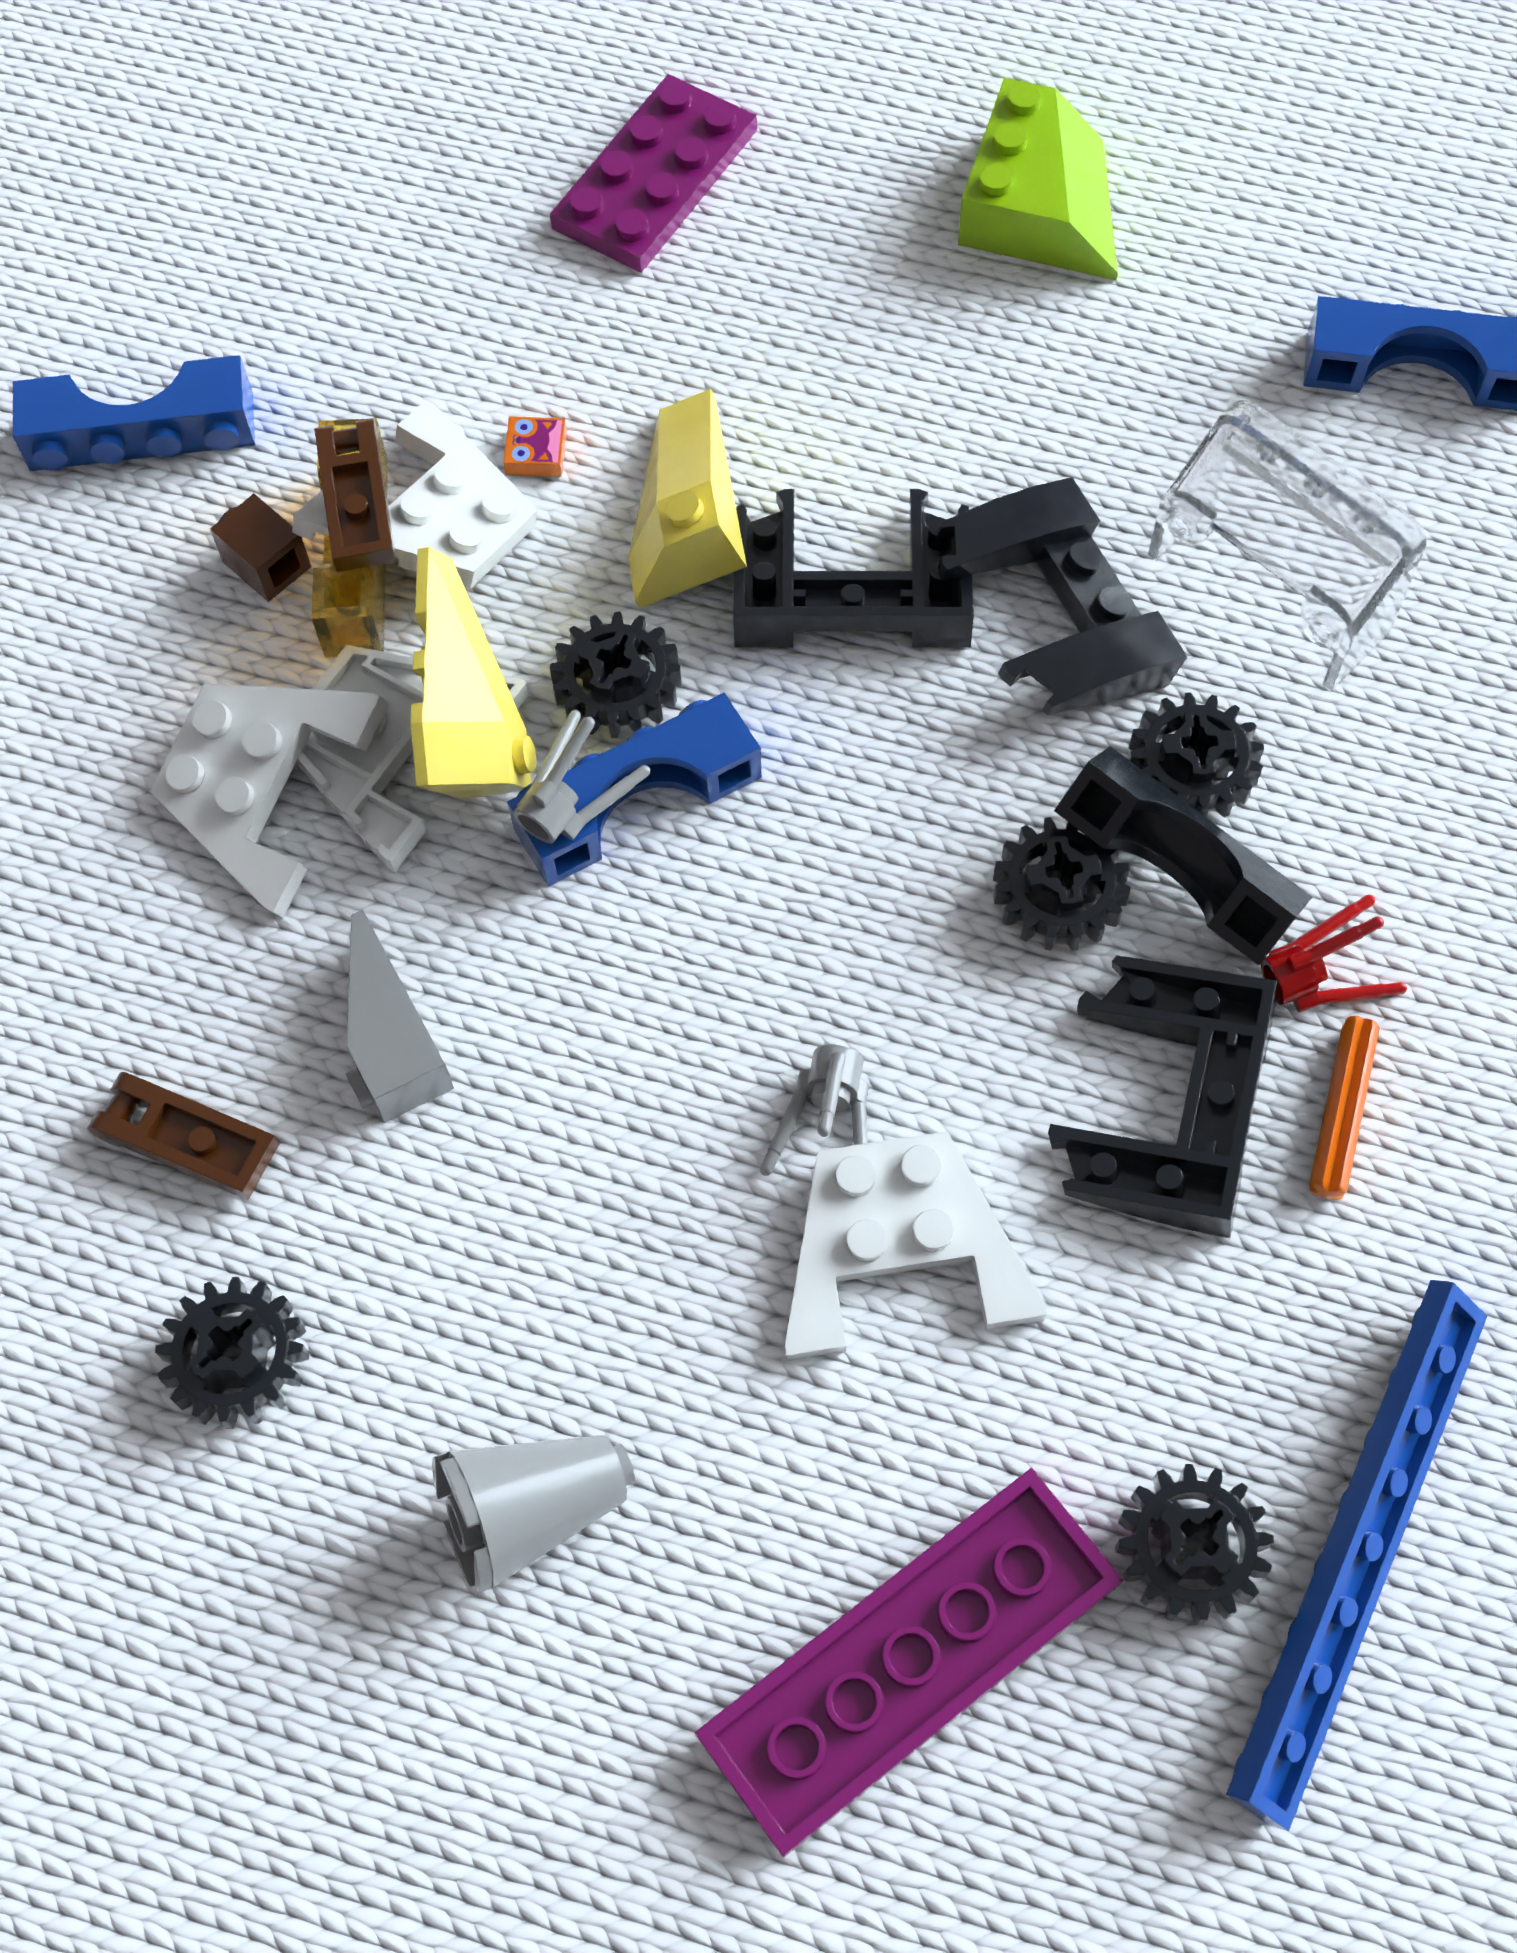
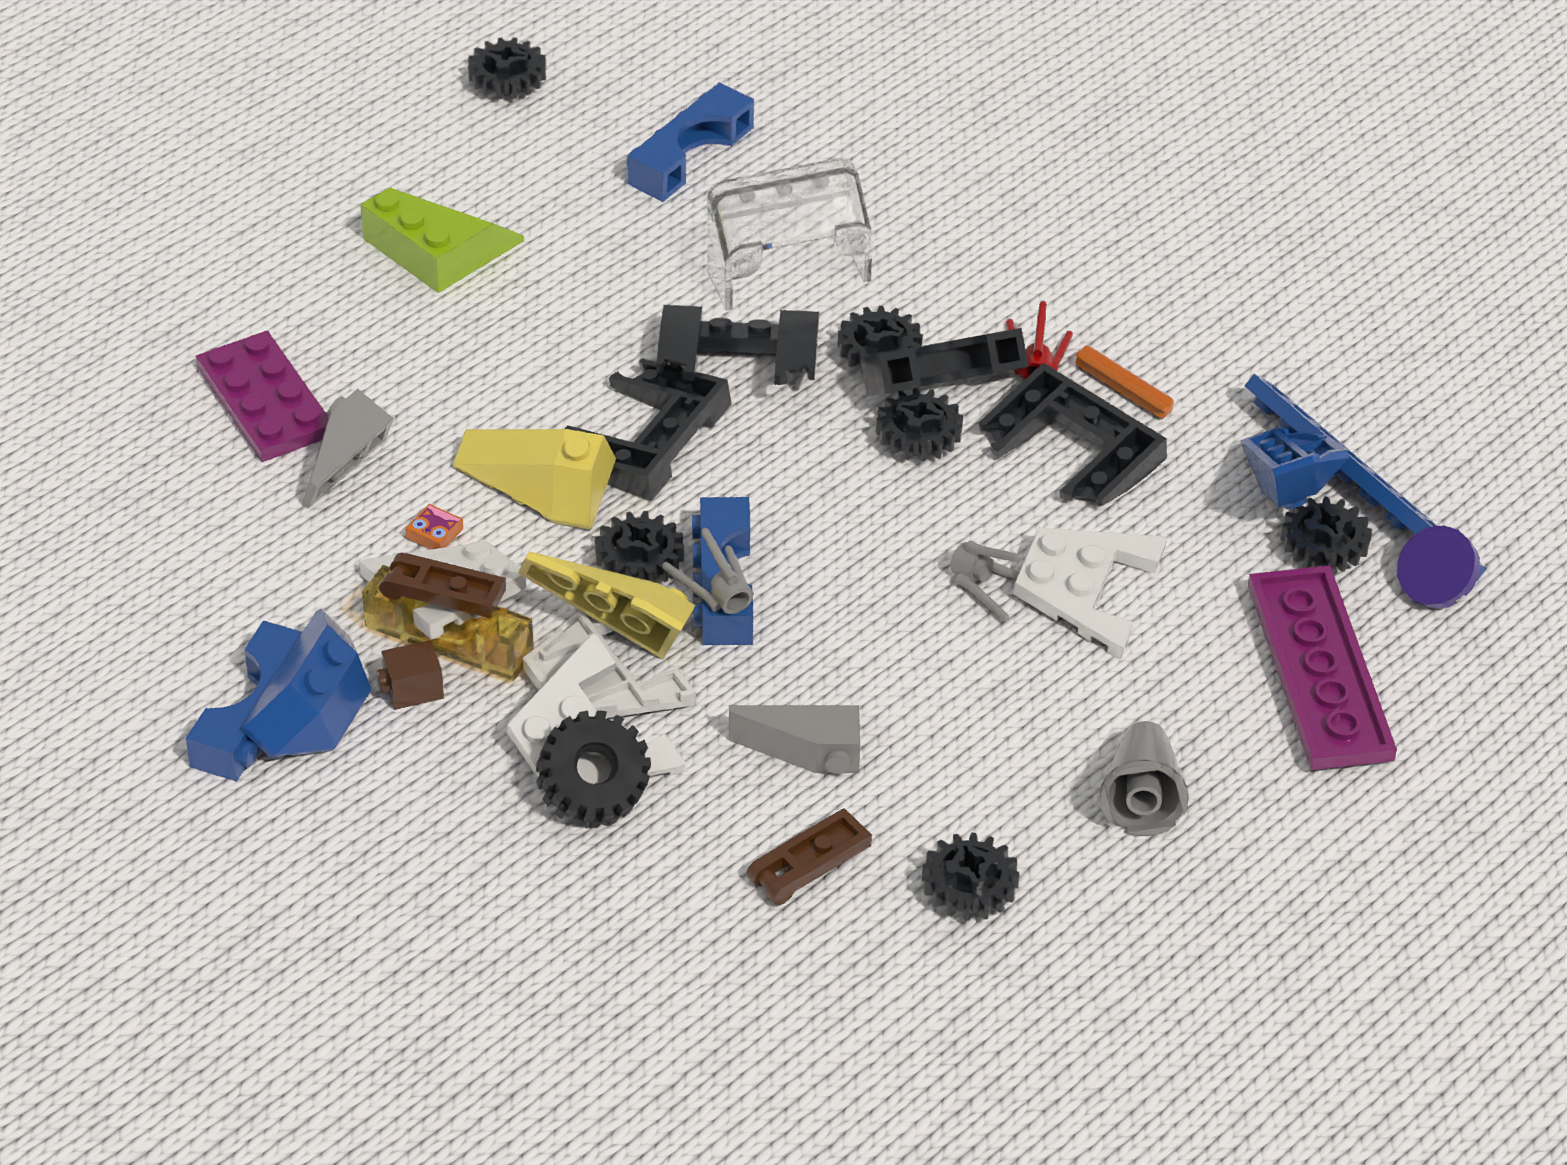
camera: 65 degrees left, 20 degrees down
none -> blue wedge [240,609,372,758]
none -> light grey slope [302,388,394,509]
none -> black gear [468,37,546,99]
none -> black tyre [536,710,651,828]
none -> blue wedge [1240,427,1349,509]
none -> dark purple tile [1397,525,1480,609]

